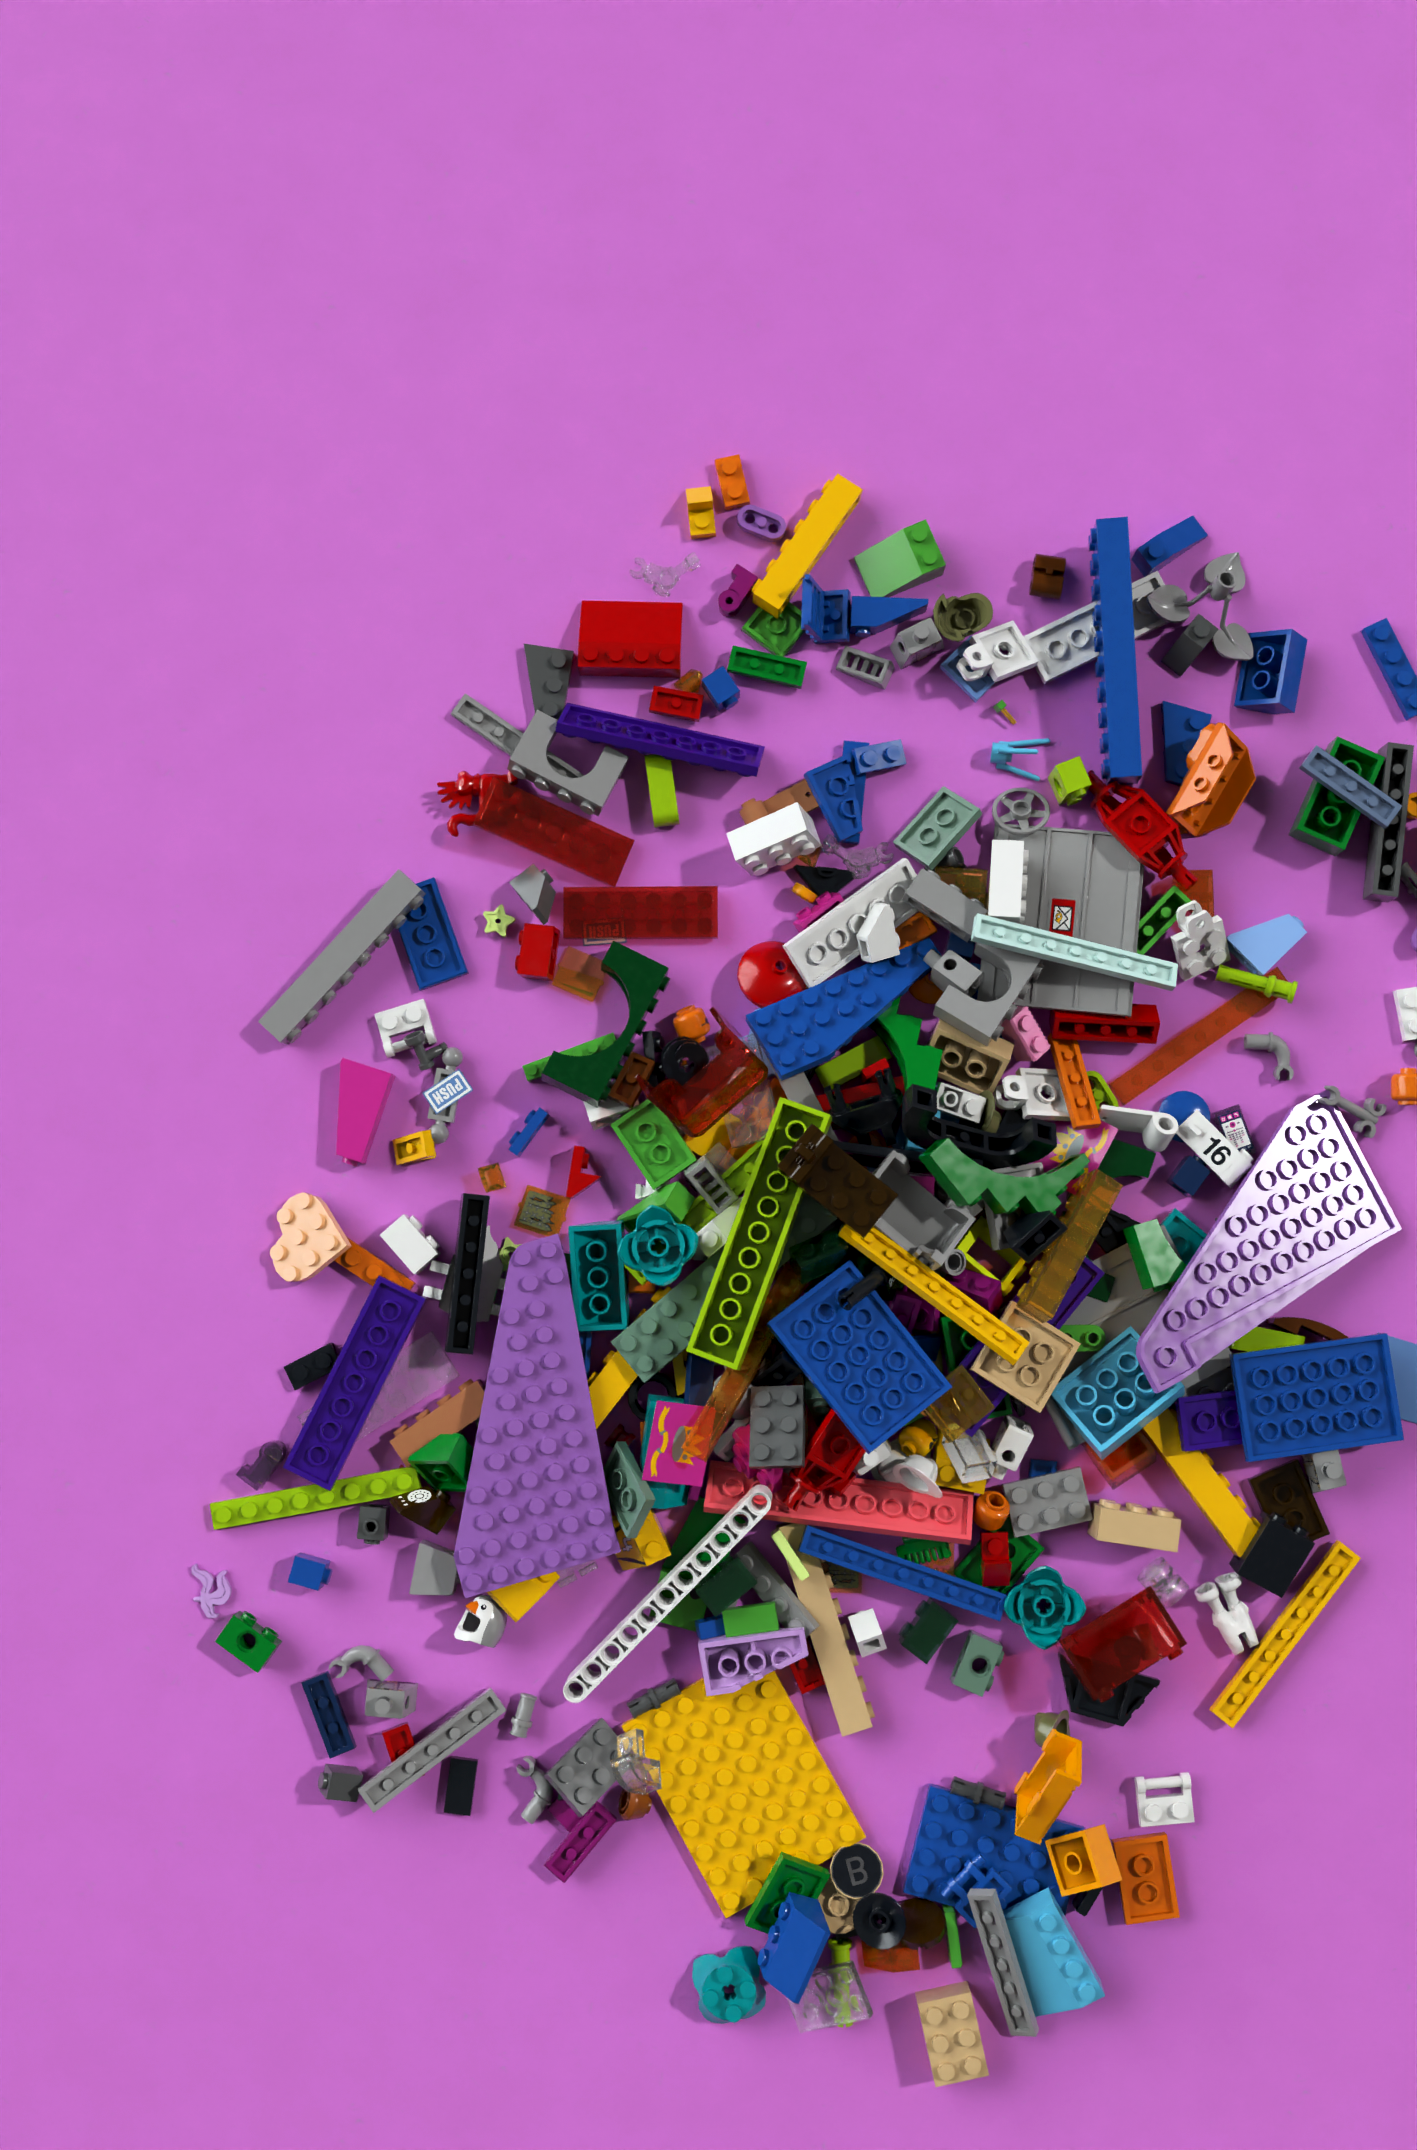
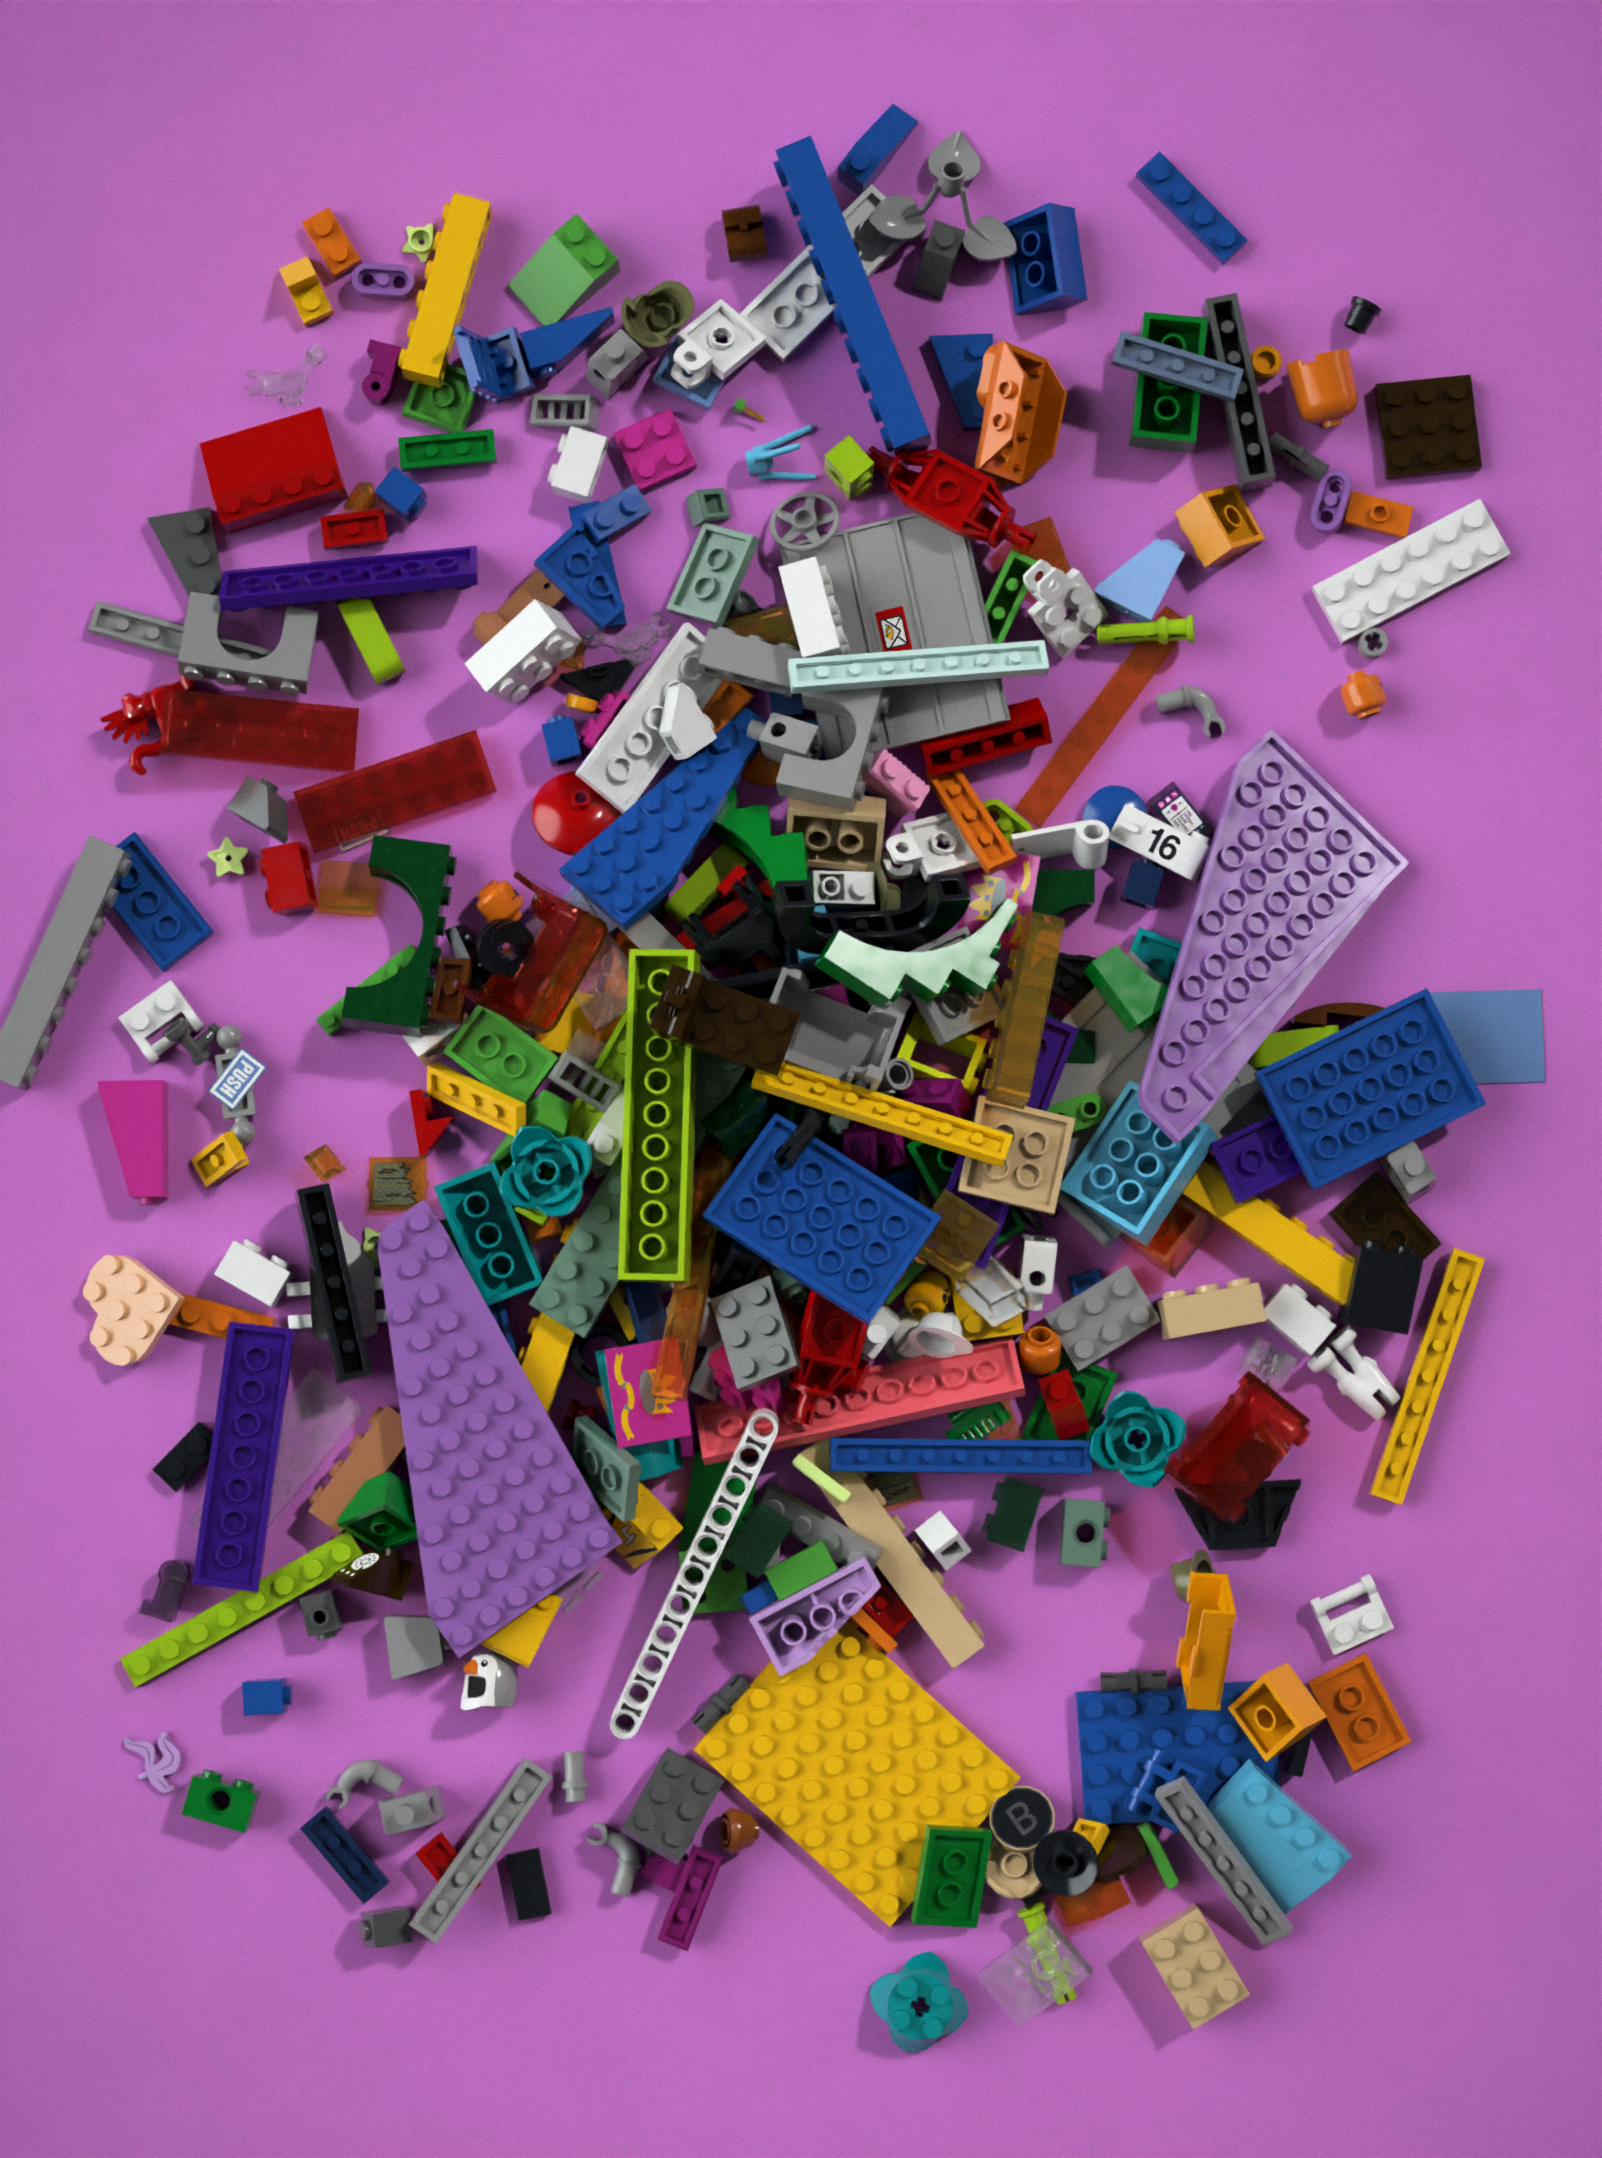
camera: 25 degrees left, 0 degrees up
blue plate [508,1107,550,1157] -> none
clear brick [611,1728,662,1795] -> none
blue slope [758,1892,831,2004] -> none
black slope [1003,1210,1068,1264] -> none
light grey bar [1318,1085,1386,1138] -> none
none -> yellowish green plate [402,223,435,263]
none -> yellow plate [427,1062,526,1137]
none -> blue brick [541,715,583,767]
none -> white brick [548,426,609,503]
none -> dark pink plate [613,408,697,492]
none -> sand green slope [686,488,731,527]
none -> orange plate [847,1608,898,1654]
none -> yellow tile [1072,1818,1110,1856]
none -> light orange slope [1174,484,1266,567]
none -> white brick [1264,1283,1336,1356]

